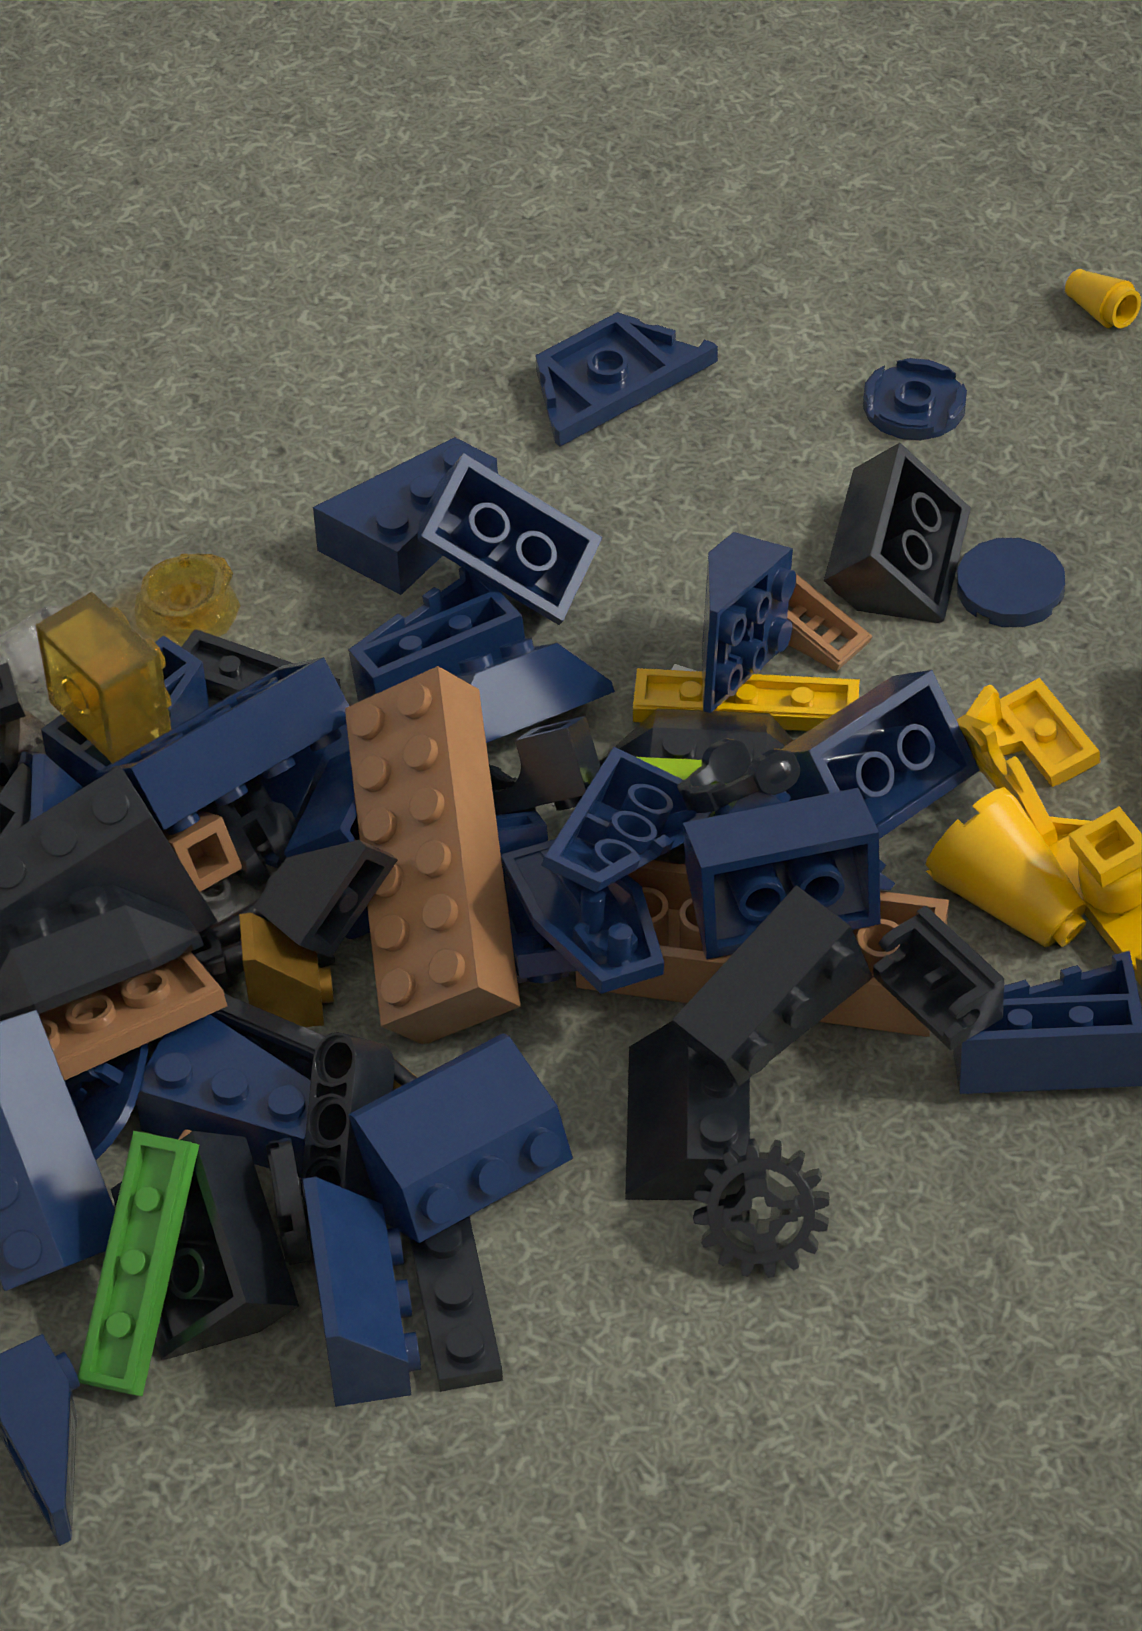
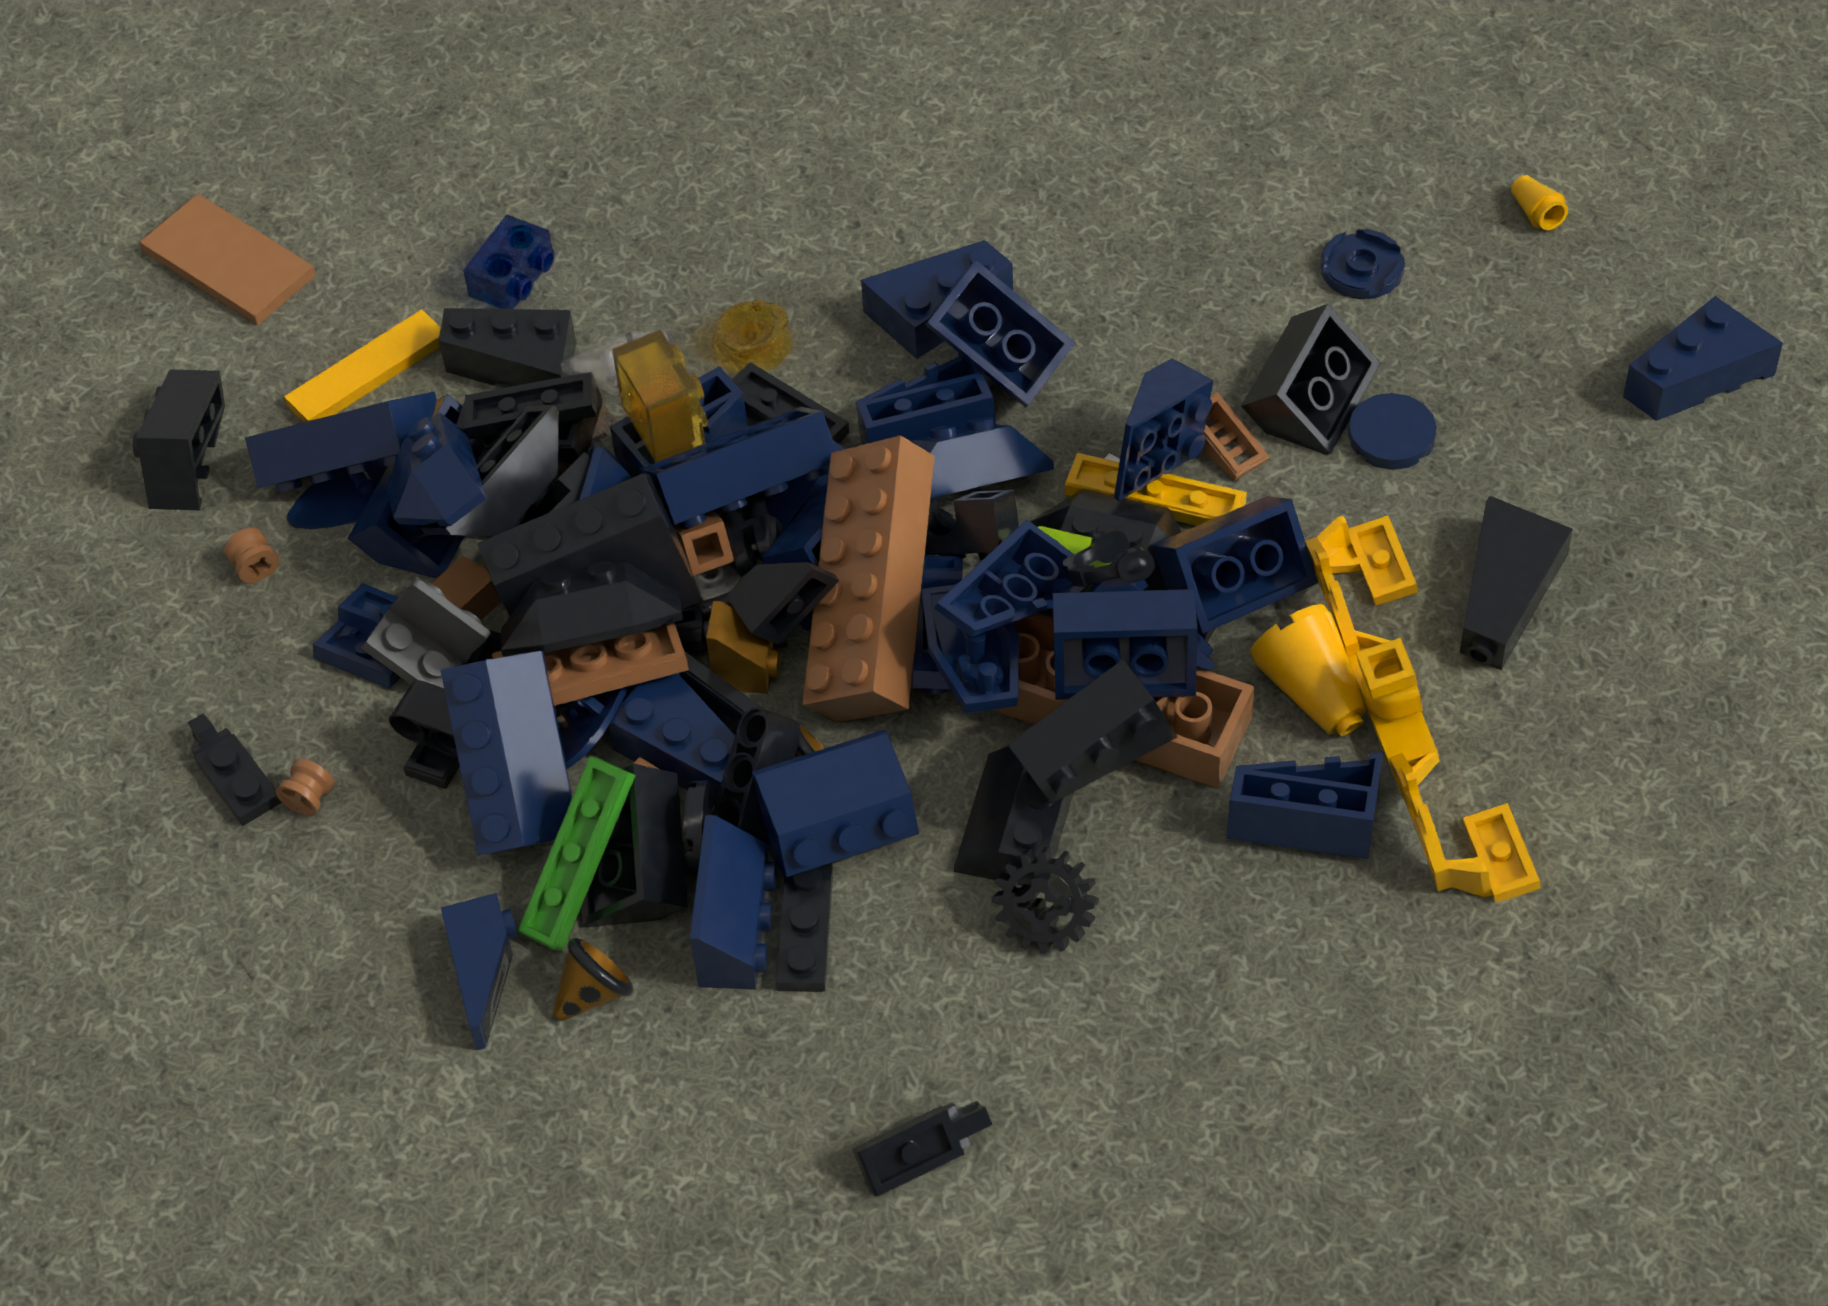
camera: 15 degrees right, 5 degrees up
dark blue wing [535,312,718,447] -> none
black hinge [873,906,1005,1050] -> none
none -> hat [553,938,633,1021]
none -> black hinge [852,1101,993,1197]

